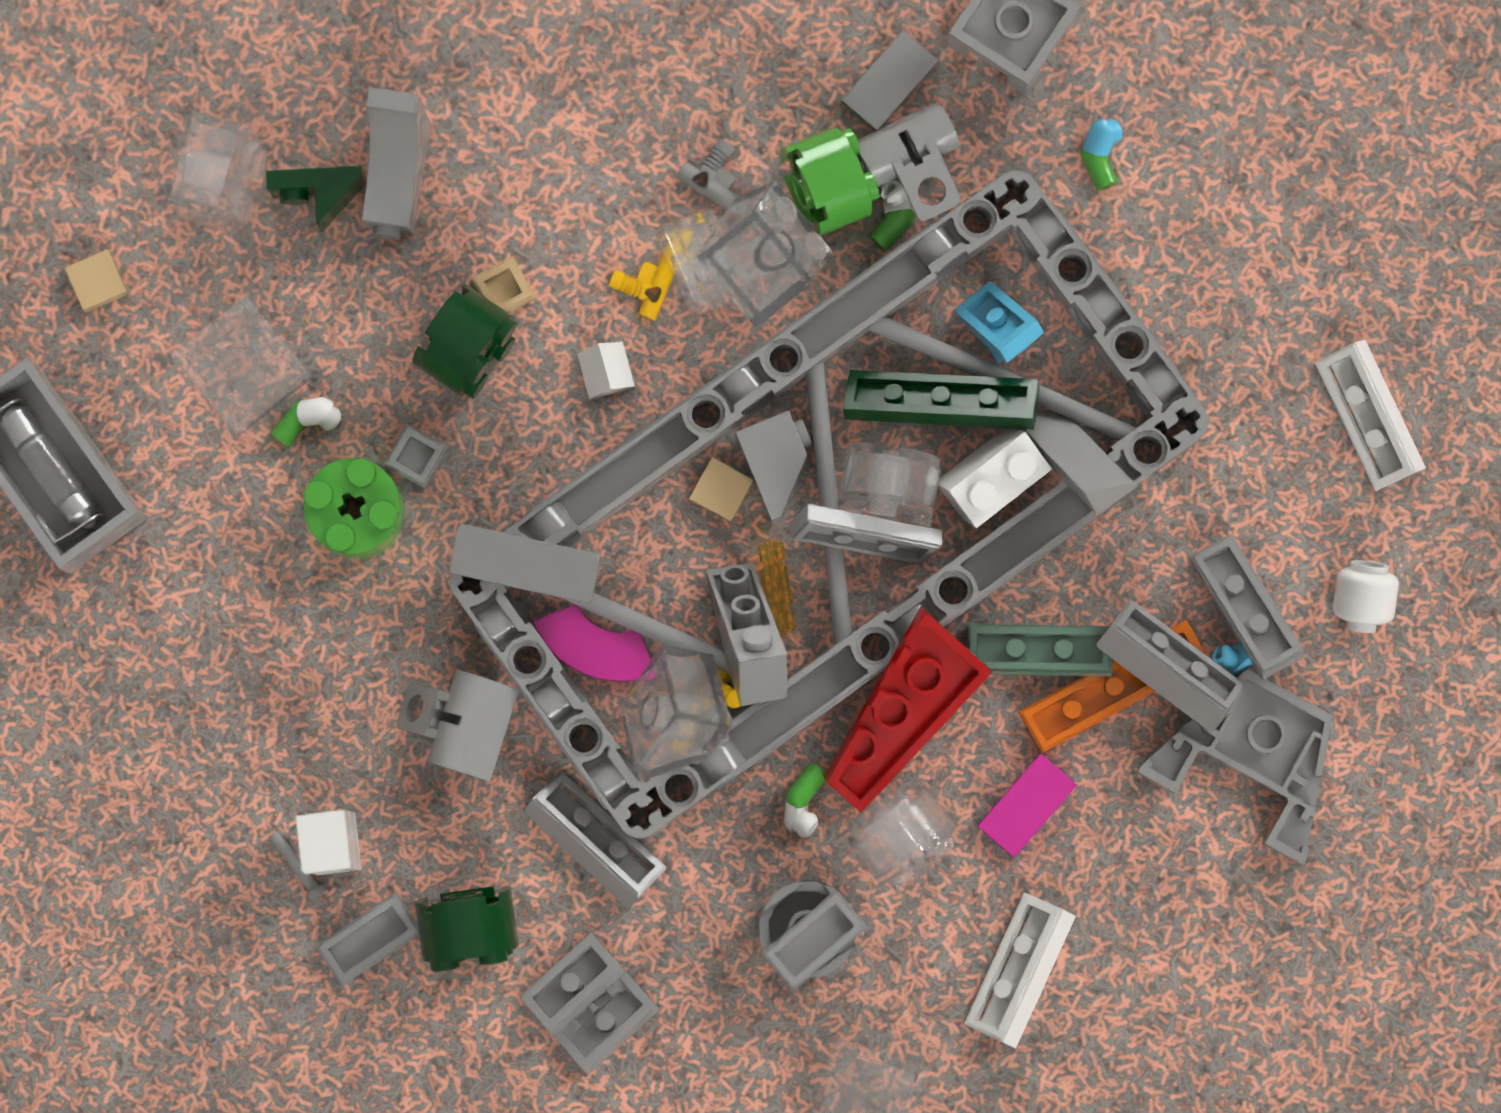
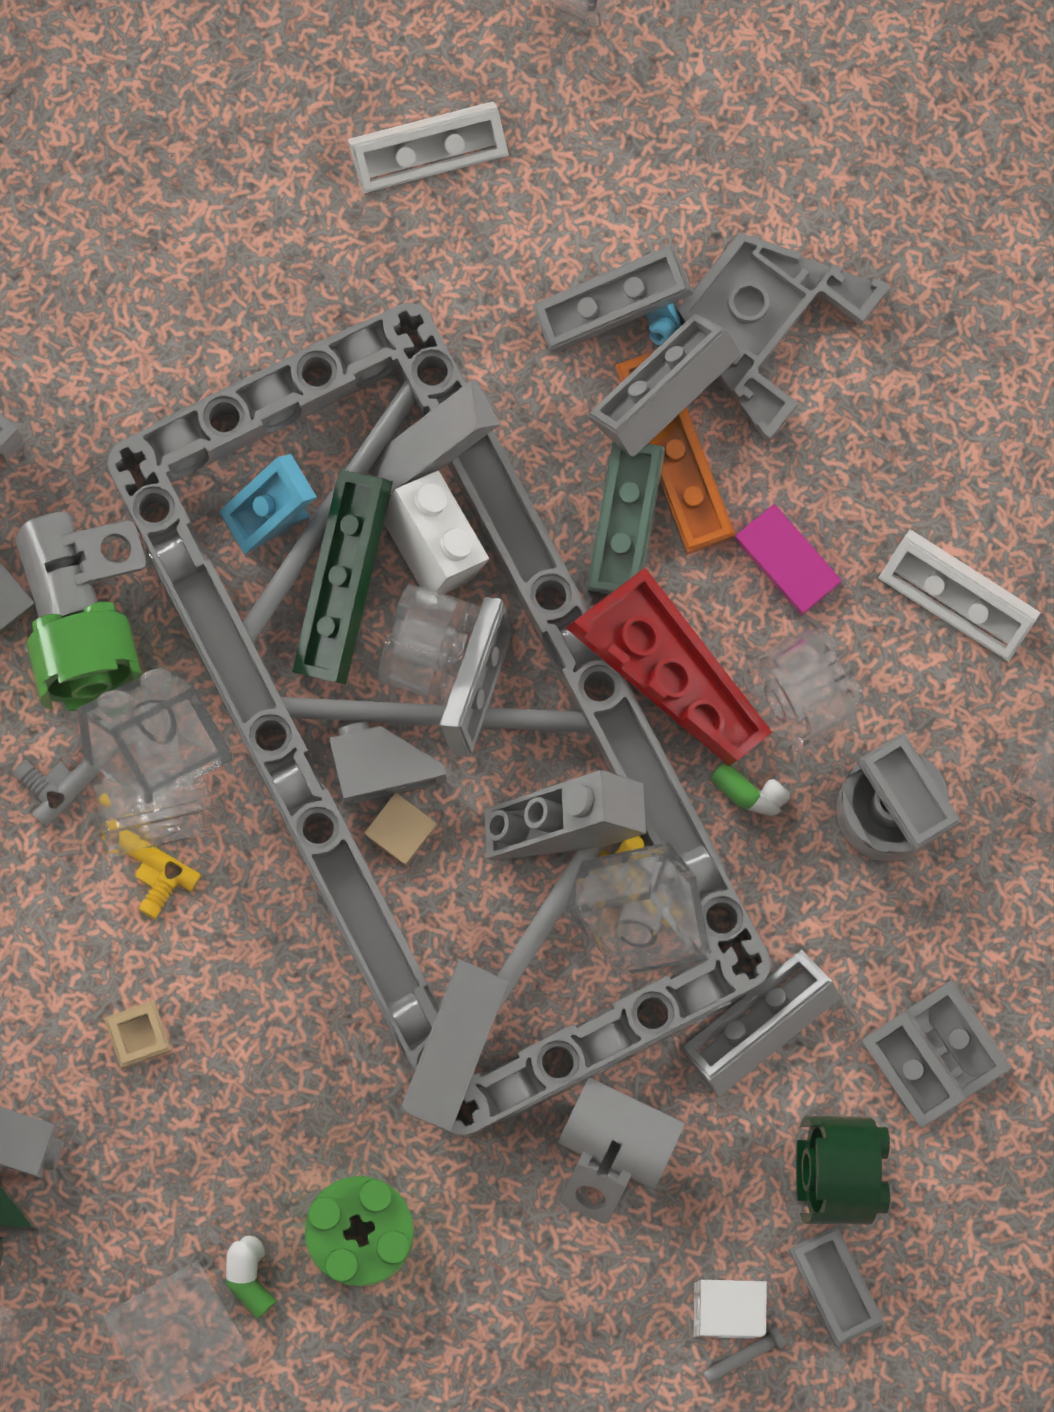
camera: 95 degrees left, 5 degrees down
light grey tile [383,424,449,489] -> none
dark green brick [412,284,517,399] -> none
dark pink tile [532,605,657,682] -> none
white slope [577,342,635,400] -> none
clear yellow axle [758,540,796,634] -> none
bright green arm [869,179,915,252] -> none
arm [1080,119,1123,191] -> none
white head [1333,560,1399,633] -> none

